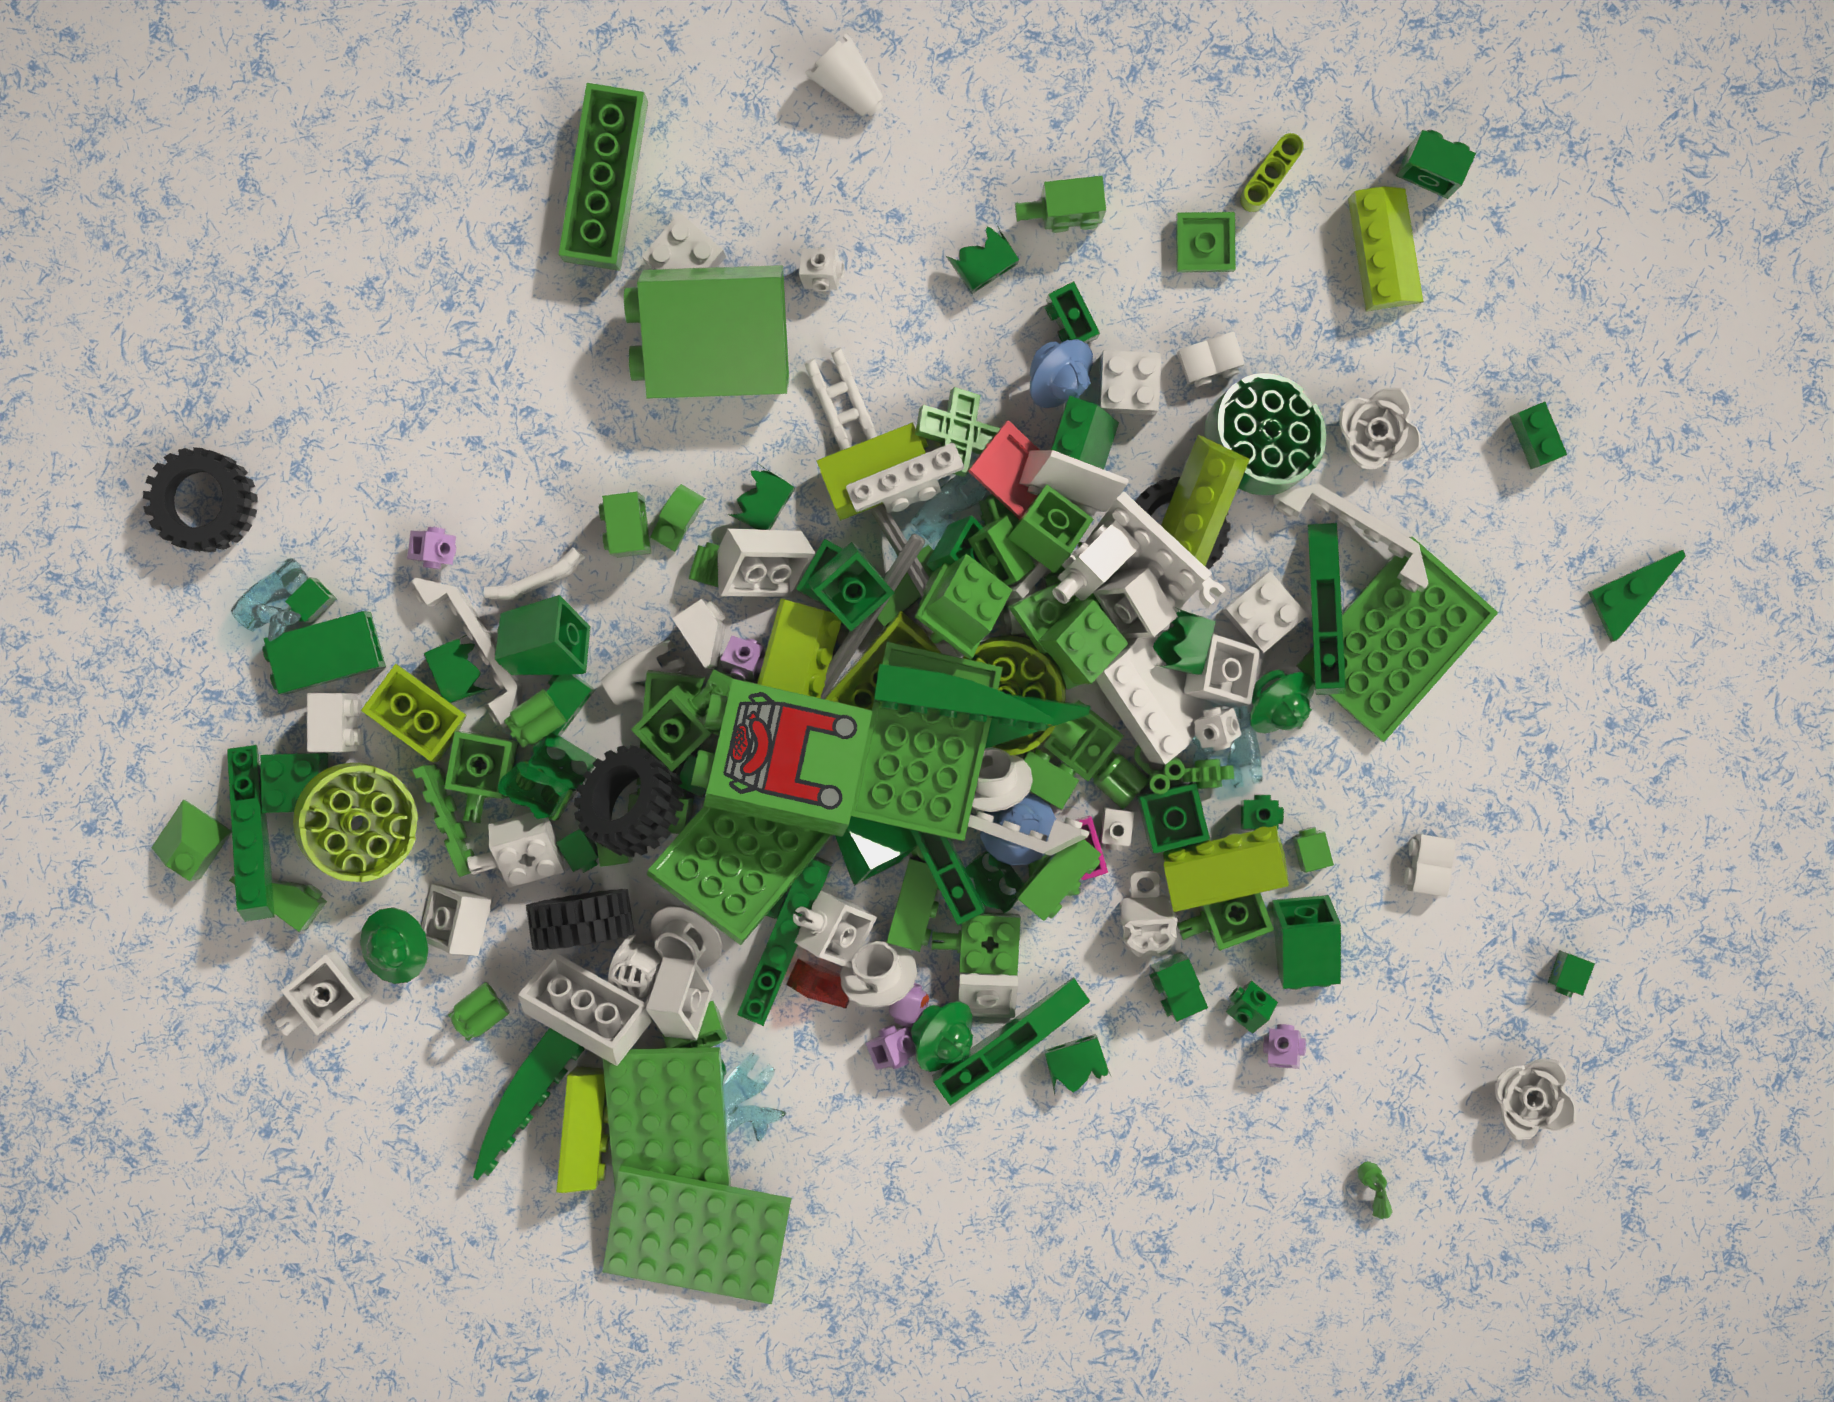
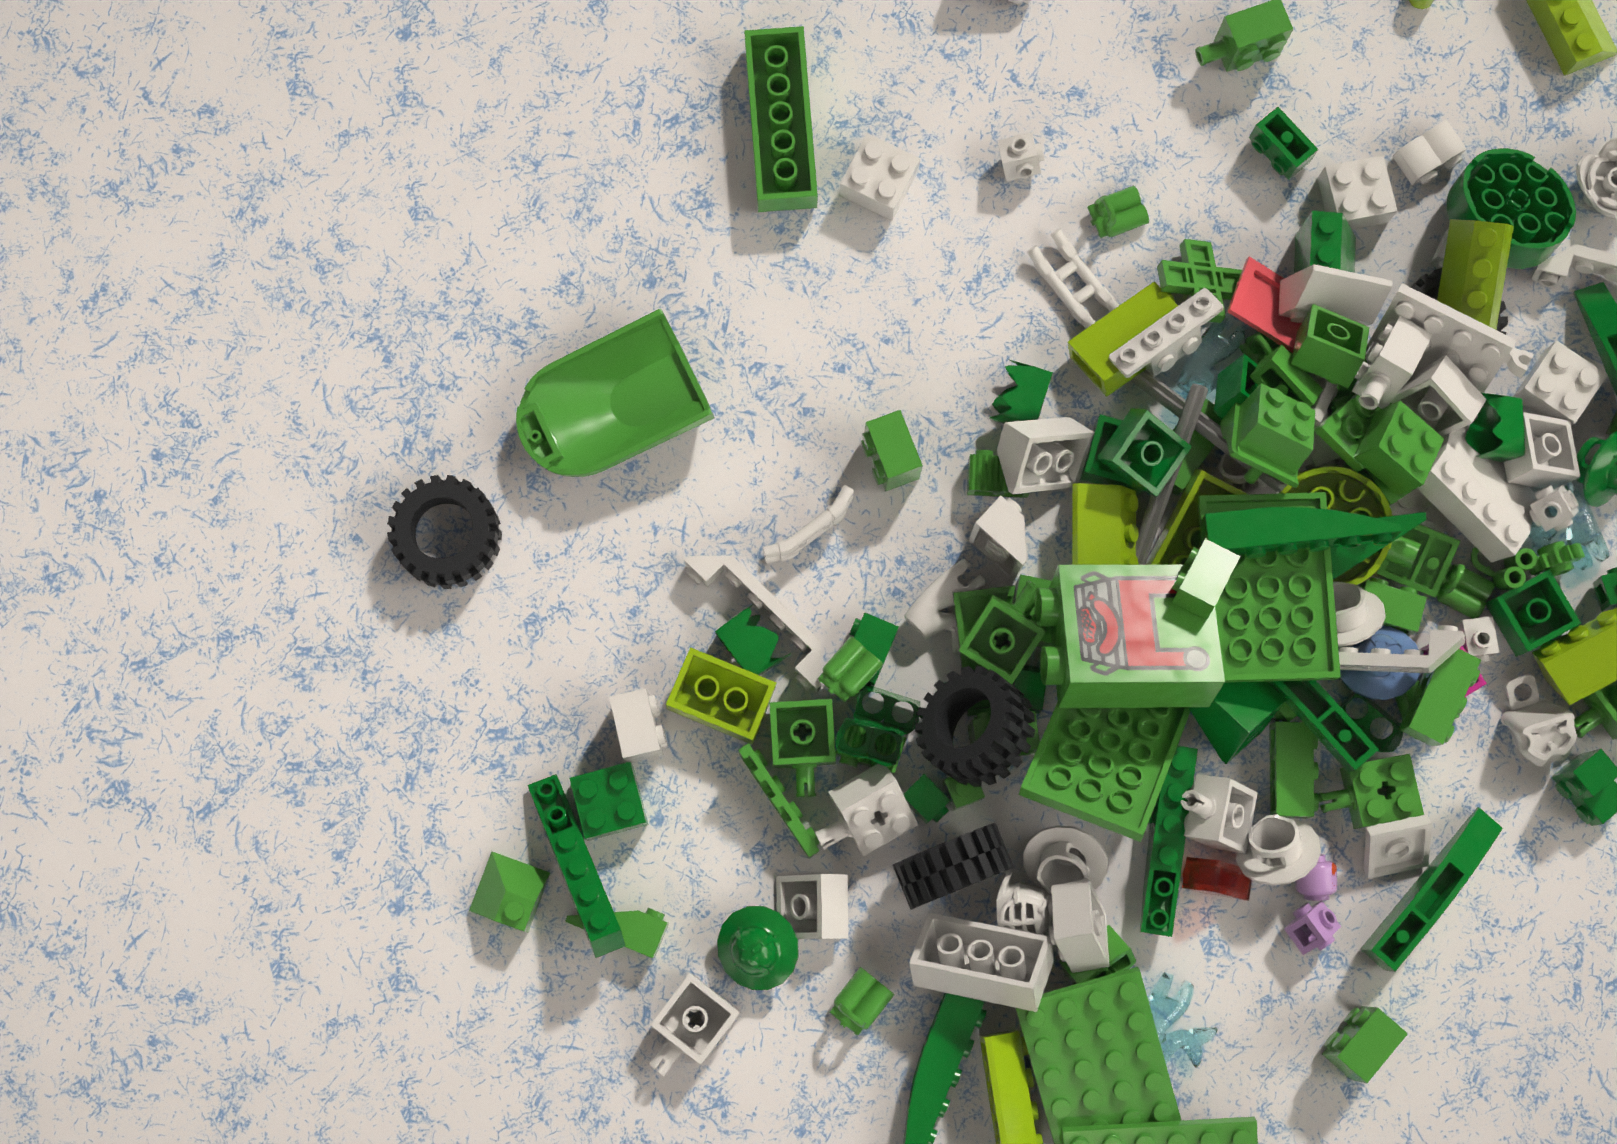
camera: 15 degrees left, 10 degrees down
clear light blue piece [231,558,308,641] -> none
green brick [262,611,386,694] -> none
green brick [285,577,337,623] -> none
lime brick [293,763,418,882] -> none
lavender brick [407,527,456,569] -> none
green slope [494,595,591,675] -> none
bright green brick [624,265,789,399] -> none
bright green brick [650,484,706,552] -> none
lavender brick [720,635,765,683] -> none
green helmet [911,1001,973,1072] -> none
green piece [946,223,1019,294] -> none
medium blue helmet [1030,339,1093,408] -> none
green piece [1044,1034,1111,1095] -> none
bright green plate [1176,212,1236,272] -> none
none -> bright green windscreen [516,309,715,477]
none -> bright green piece [1087,185,1149,238]
none -> brick [1172,539,1240,620]
none -> bright green brick [1322,1006,1408,1083]

